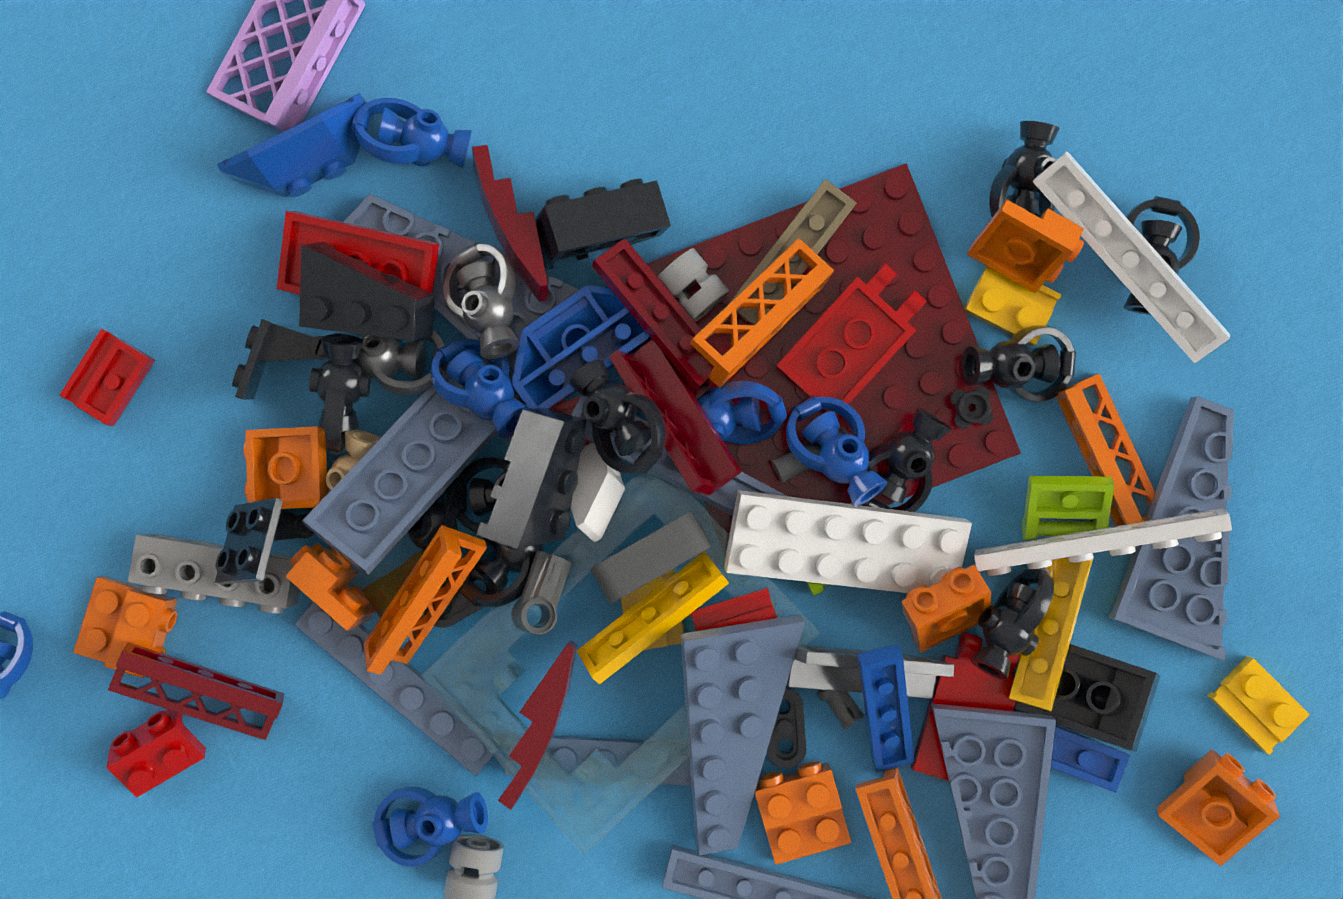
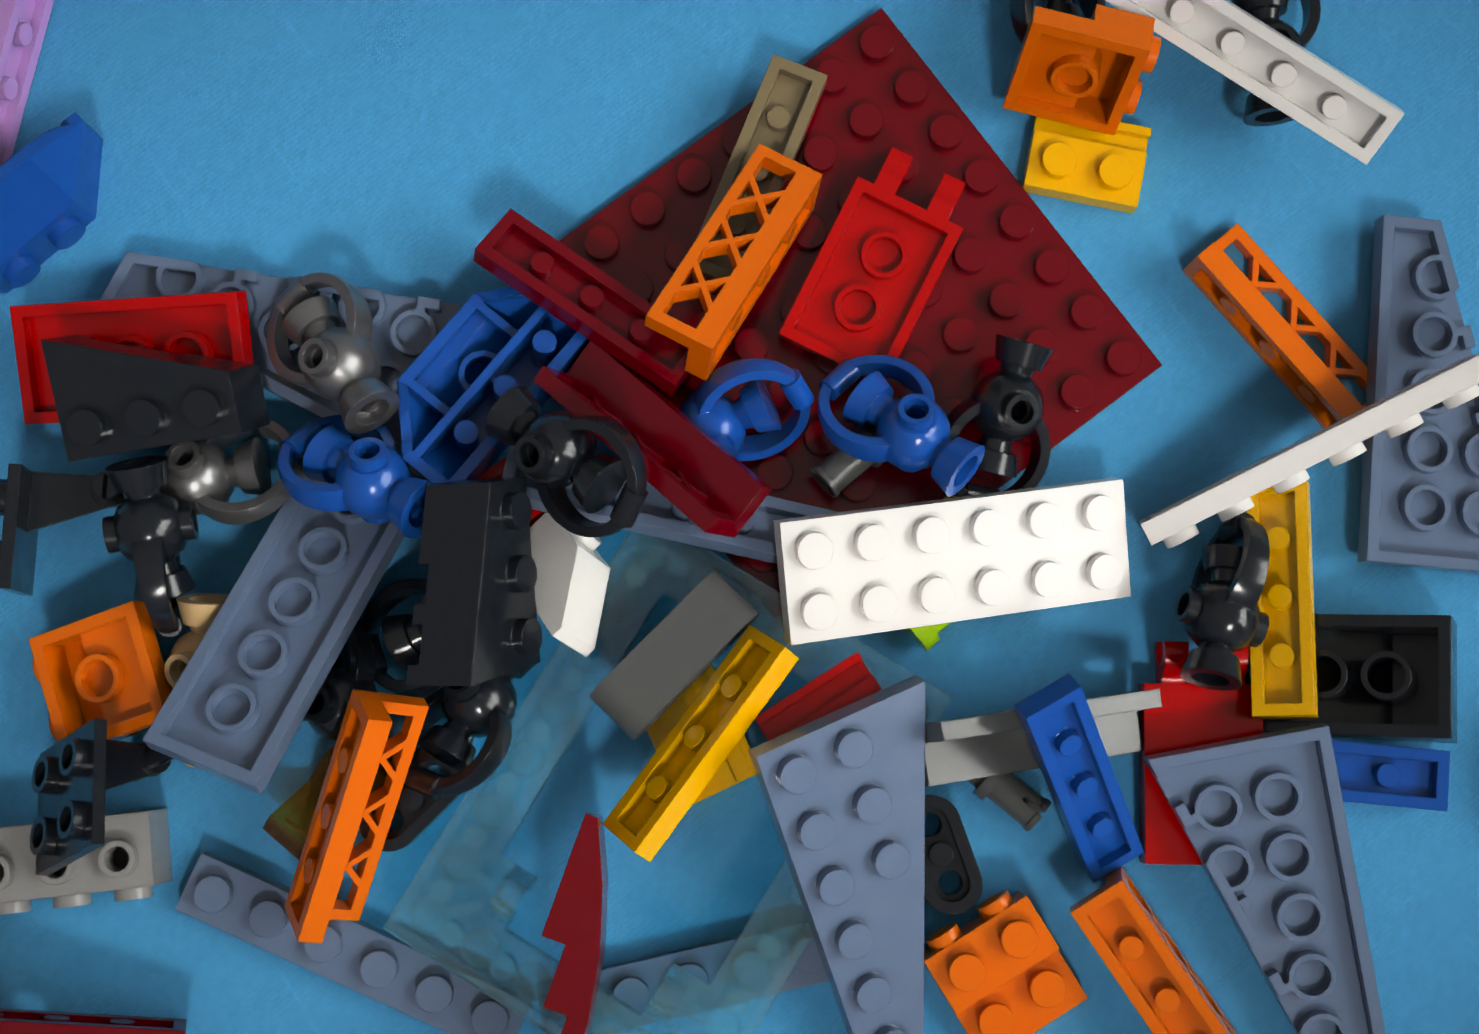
camera: 30 degrees left, 5 degrees down
orange plate [285,543,377,631] -> none
blue piece [351,98,472,169] -> none
dark red slope [472,145,548,302] -> none
dark grey piece [511,551,572,635] -> none
black wedge [535,178,671,271] -> none
light grey wheel [657,248,730,322] -> none
orange plate [901,565,991,653] -> none
black plate [950,386,994,429] -> none
black piece [961,325,1076,402] -> none
lime plate [1021,476,1114,540] -> none

